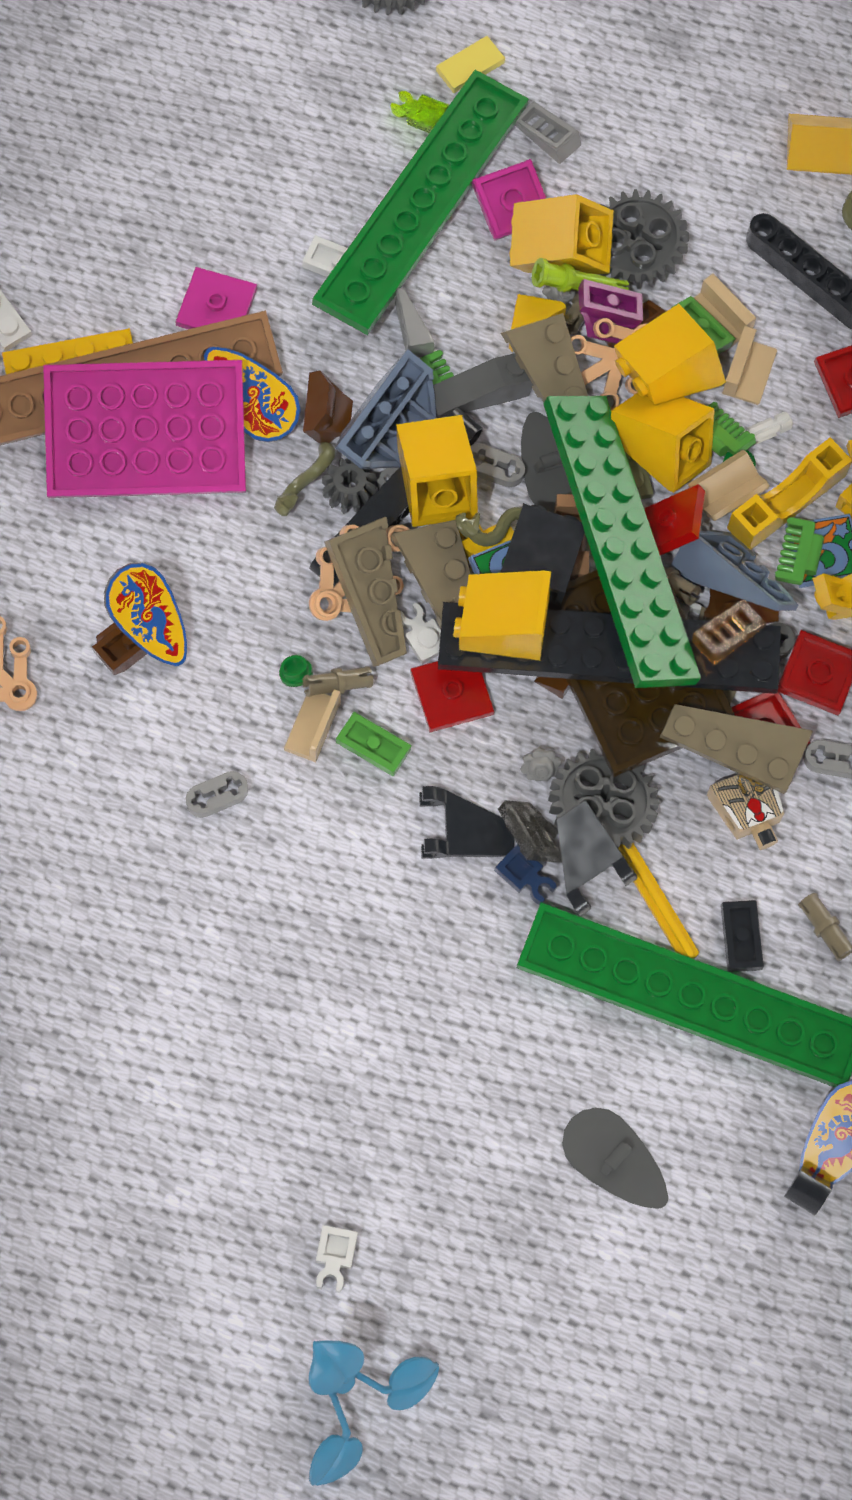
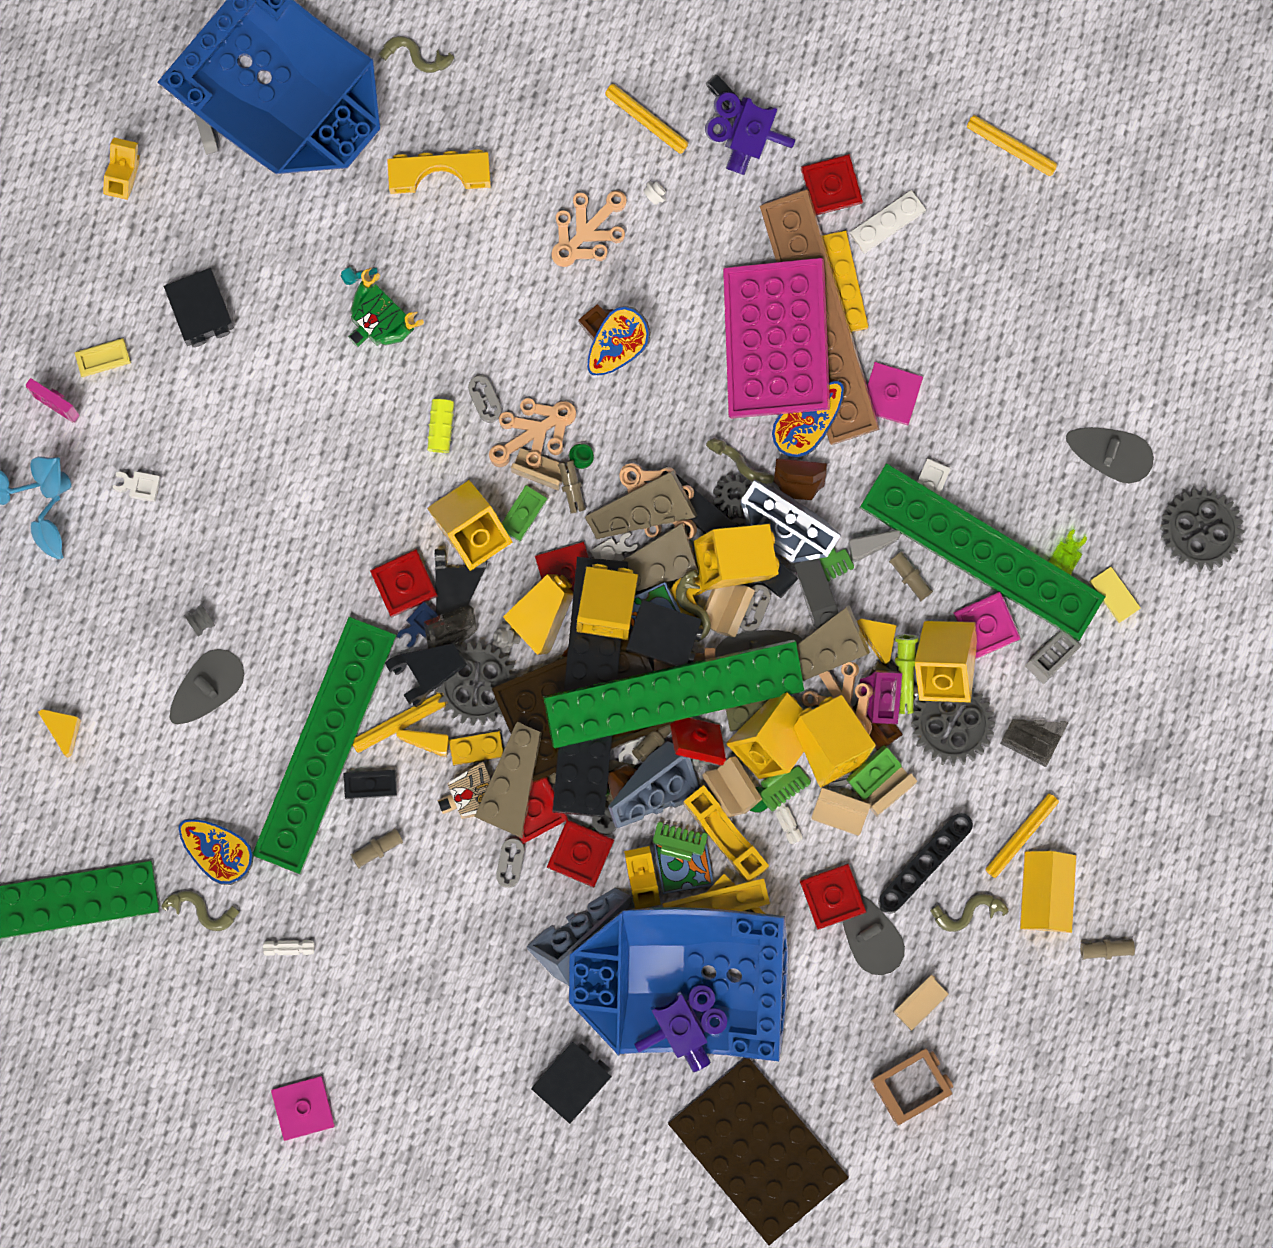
camera: 95 degrees right, 10 degrees up
clear orange slope [692,599,766,666] -> none
black brick [784,1166,833,1216] -> none
none -> dark pink plate [26,378,80,423]
none -> yellow slope [38,709,81,758]
none -> light yellow tile [74,338,131,377]
none -> black brick [163,268,234,347]
none -> dark grey wheel [184,604,215,637]
none -> teal hand [341,267,378,285]
none -> green torso [348,267,424,347]
none -> red plate [370,550,438,618]
none -> yellow slope [396,729,449,758]
none -> neon yellow axle [427,399,454,453]
none -> yellow slope [427,480,513,571]
none -> yellow plate [449,731,503,766]
none -> light nougat plant [489,398,576,469]
none -> yellow slope [503,574,573,655]
none -> tan panel [704,585,755,637]
none -> dark tan pin [889,552,933,602]
none -> yellow axle [985,793,1059,878]
none -> clear smoke wing [1000,719,1068,767]
none -> dark grey shield [1066,427,1154,484]

